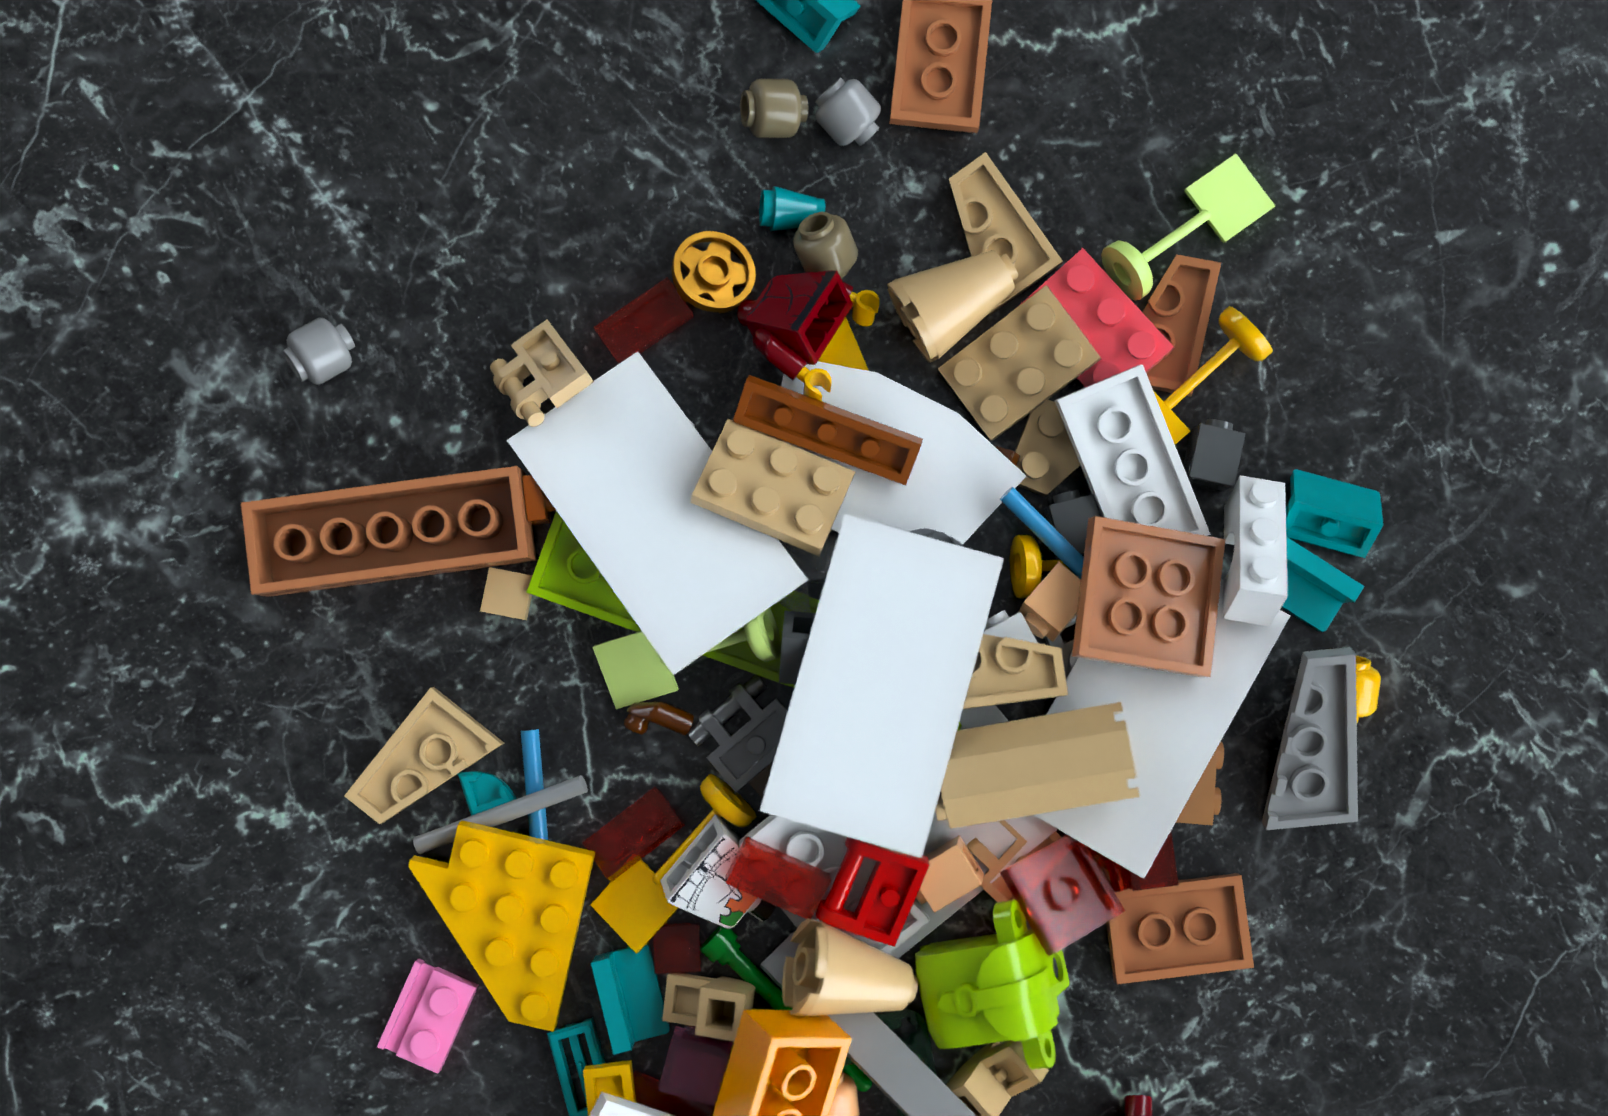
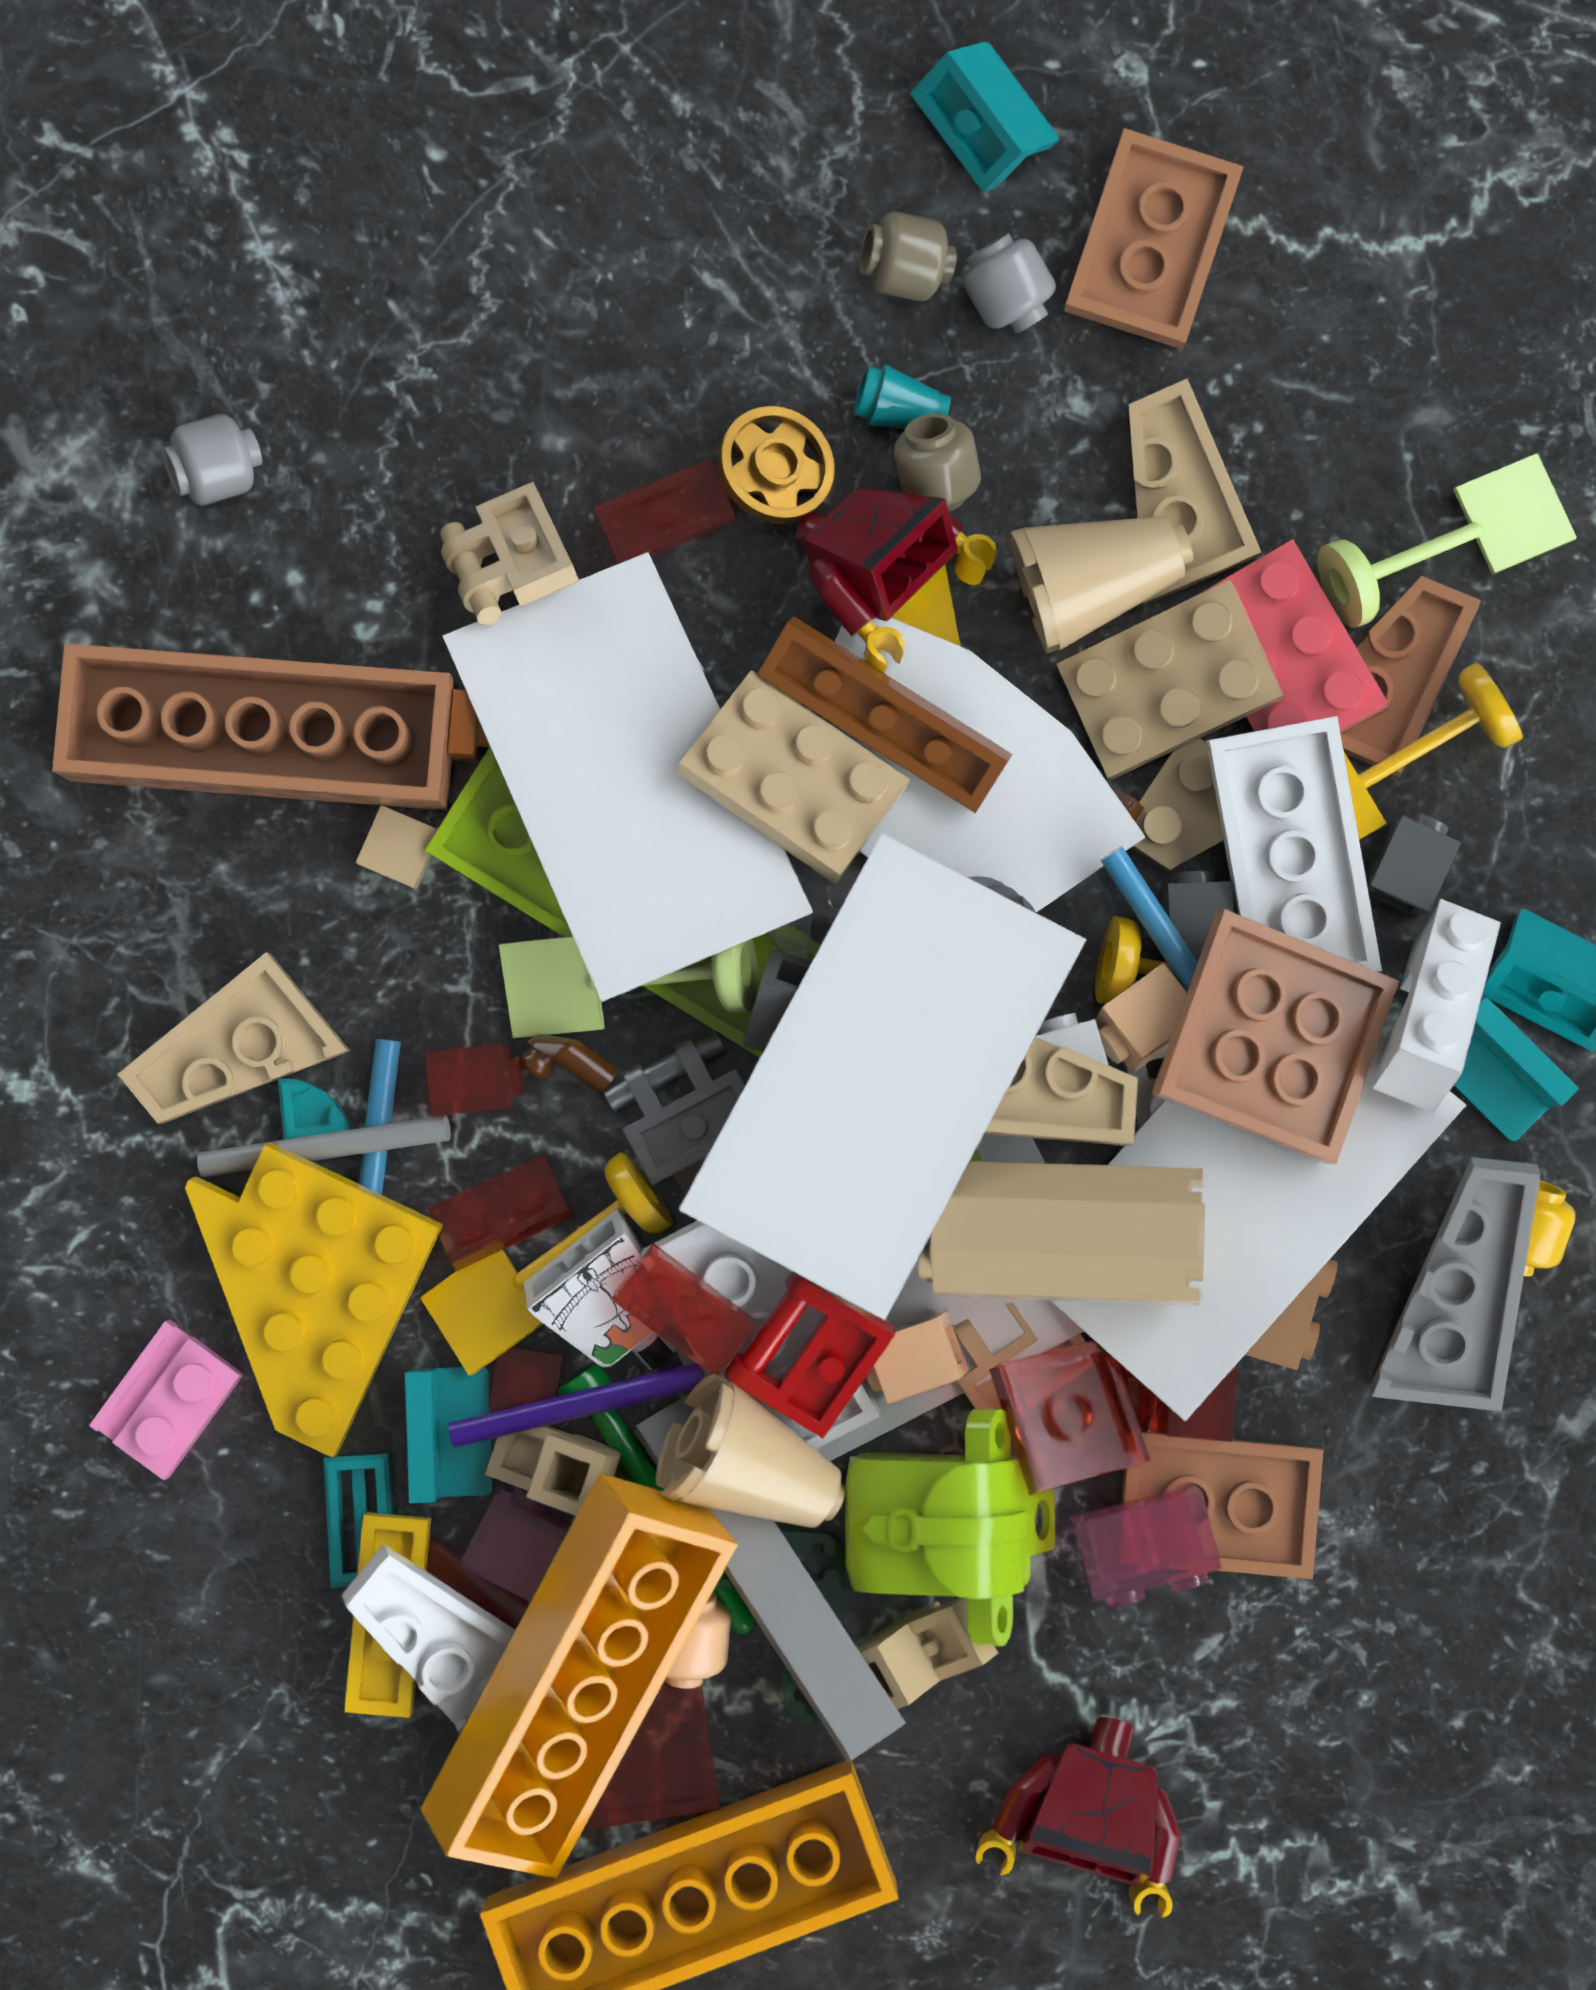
camera: 20 degrees right, 0 degrees up
none -> clear red brick [425,1044,524,1117]
none -> dark purple bar [448,1362,705,1448]
none -> clear pink brick [1069,1485,1222,1608]

